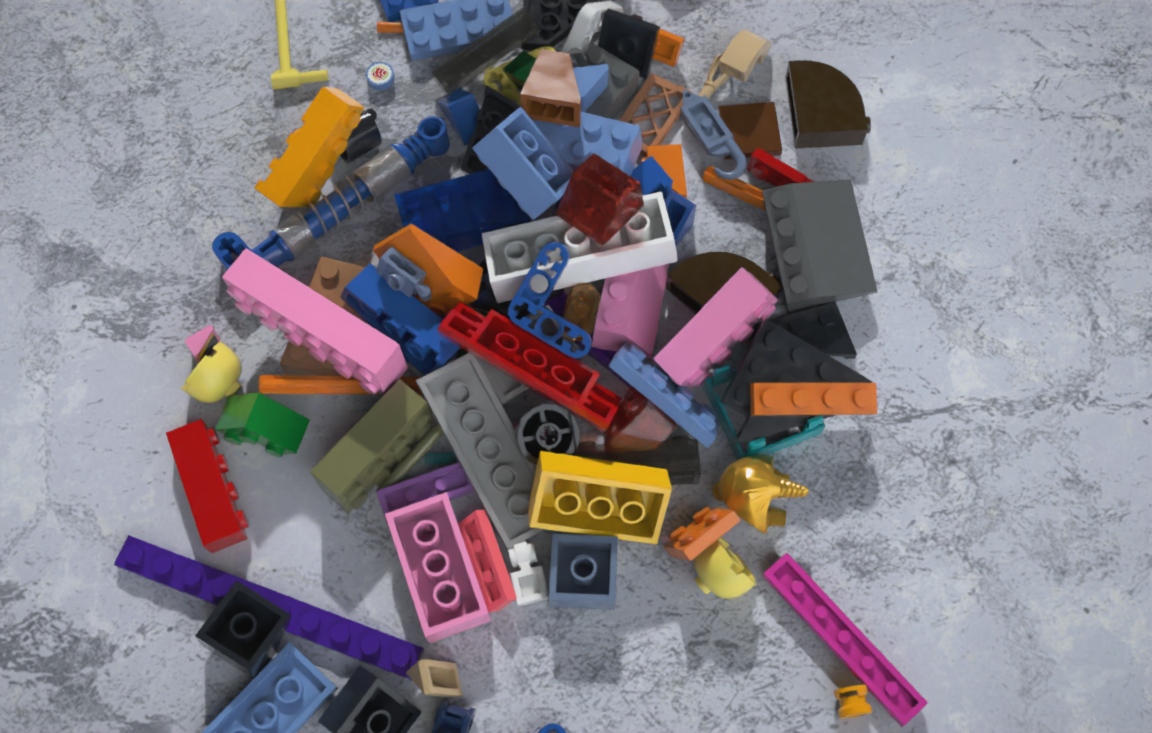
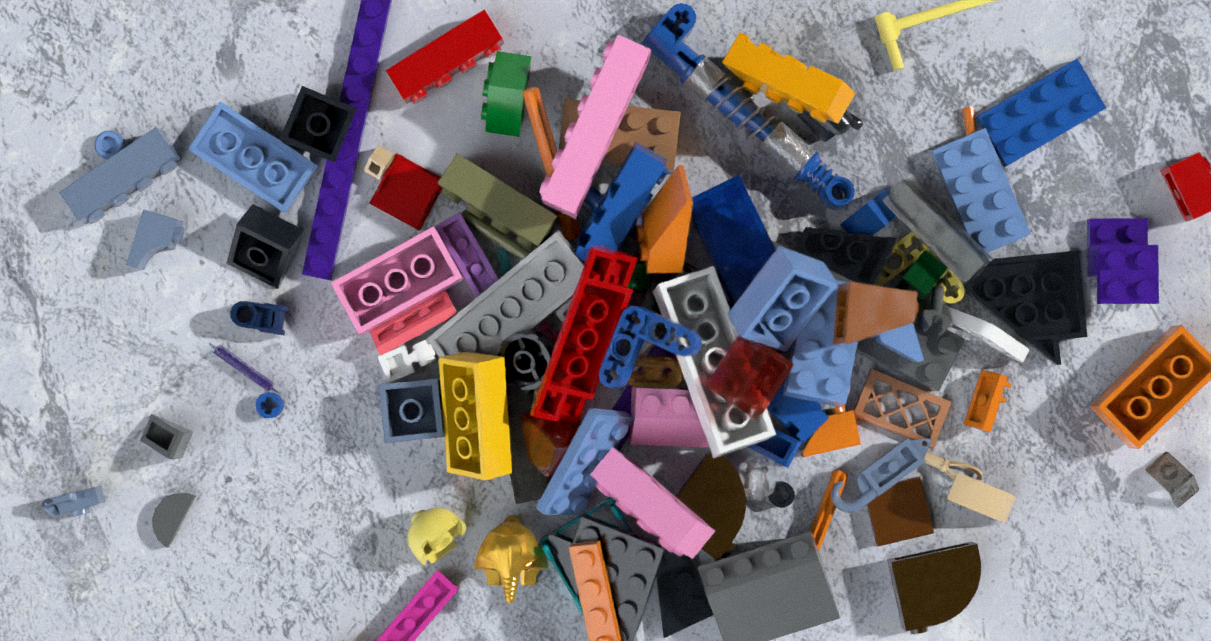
camera: 80 degrees right, 20 degrees up
light yellow cylinder [181,341,242,403] -> none
bright pink slope [185,325,221,363] -> none
tile [366,62,395,91] -> none
sand blue piece [376,247,432,301] -> none
tan slope [406,659,463,697] -> none
black hinge [598,8,661,79] -> none
orange plate [663,507,741,561] -> none
red hinge [747,148,814,187] -> none
none -> tan piece [364,145,395,180]
none -> red piece [369,153,442,231]
none -> clear head [738,456,776,501]
none -> black bush [768,481,795,508]

